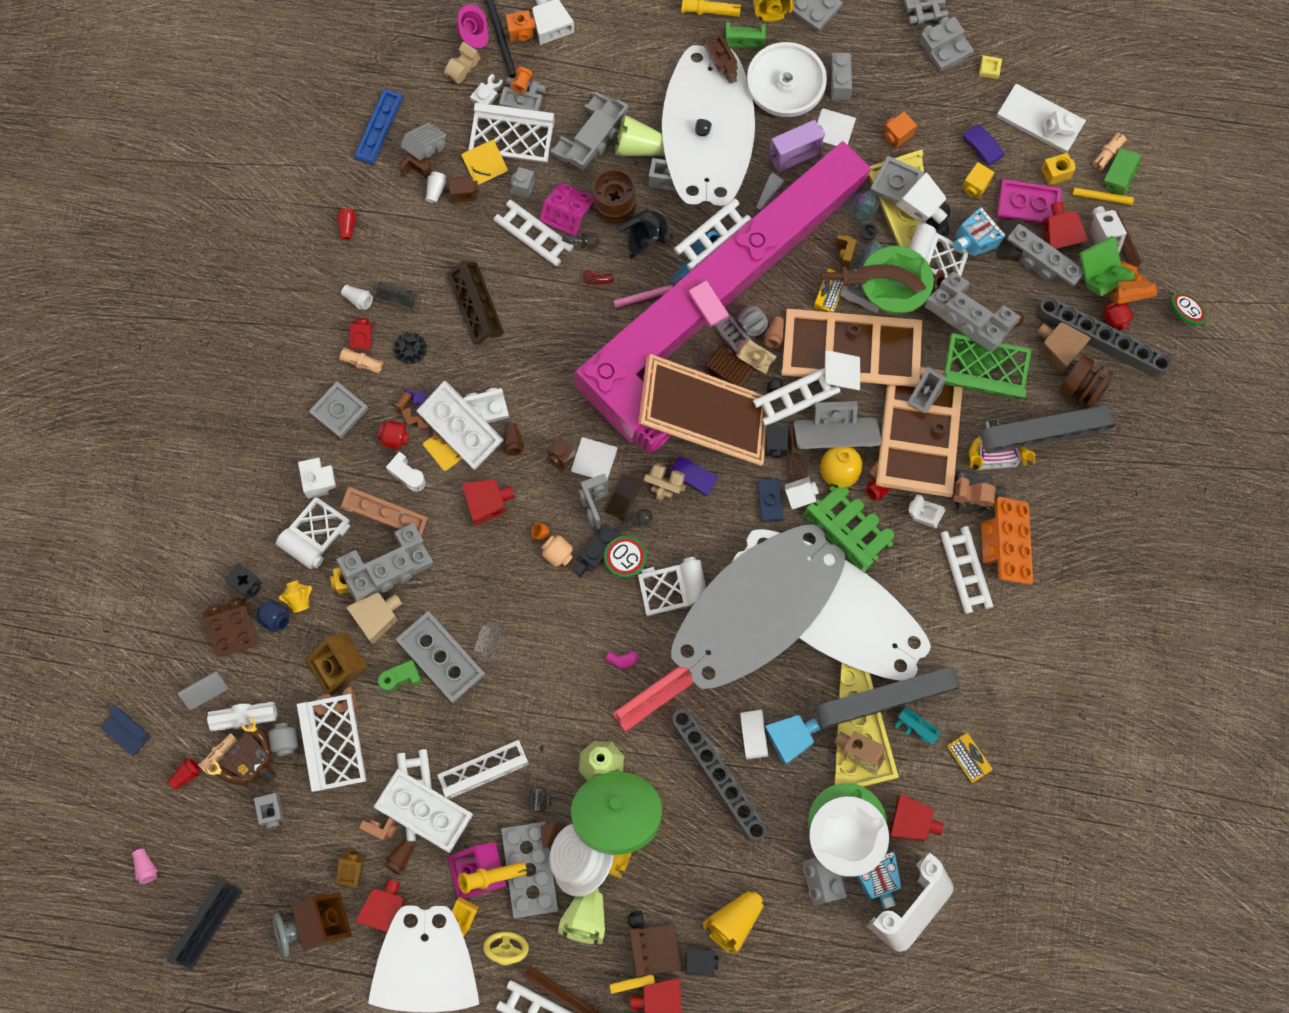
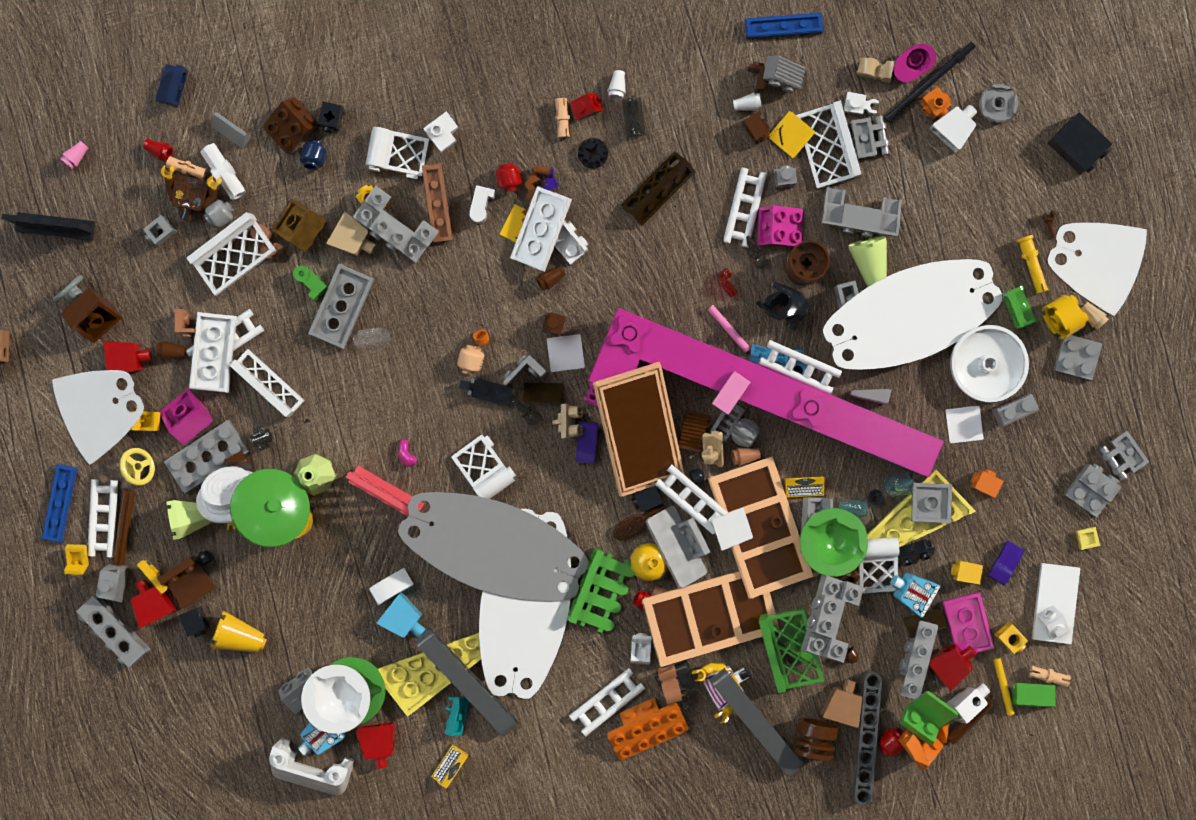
camera: 65 degrees right, 15 degrees up
yellow rock [279,580,312,613] -> none
light grey plate [309,381,369,439] -> none
pearl gold bracket [335,850,366,888] -> none
red cone [336,208,357,240] -> none
yellow pin [458,861,527,894] -> none
red torso [462,479,515,526] -> none
orange bush [510,67,533,94] -> none
piece [604,536,647,578] -> none
dark grey beam [672,709,767,842] -> none
black hinge [695,119,712,136] -> none
reddish brown hinge [703,34,738,83] -> none
dark blue plate [758,478,783,522] -> none
lavender window [769,120,825,173] -> none
white brick [785,477,819,509] -> none
reddish brown sword [821,264,926,292] -> none
medium nougat torso [834,731,887,775] -> none
pearl gold bracket [835,235,857,270] -> none
white torso [896,173,947,224] -> none
light grey slope [907,366,947,413] -> none
piece [1170,292,1207,325] -> none

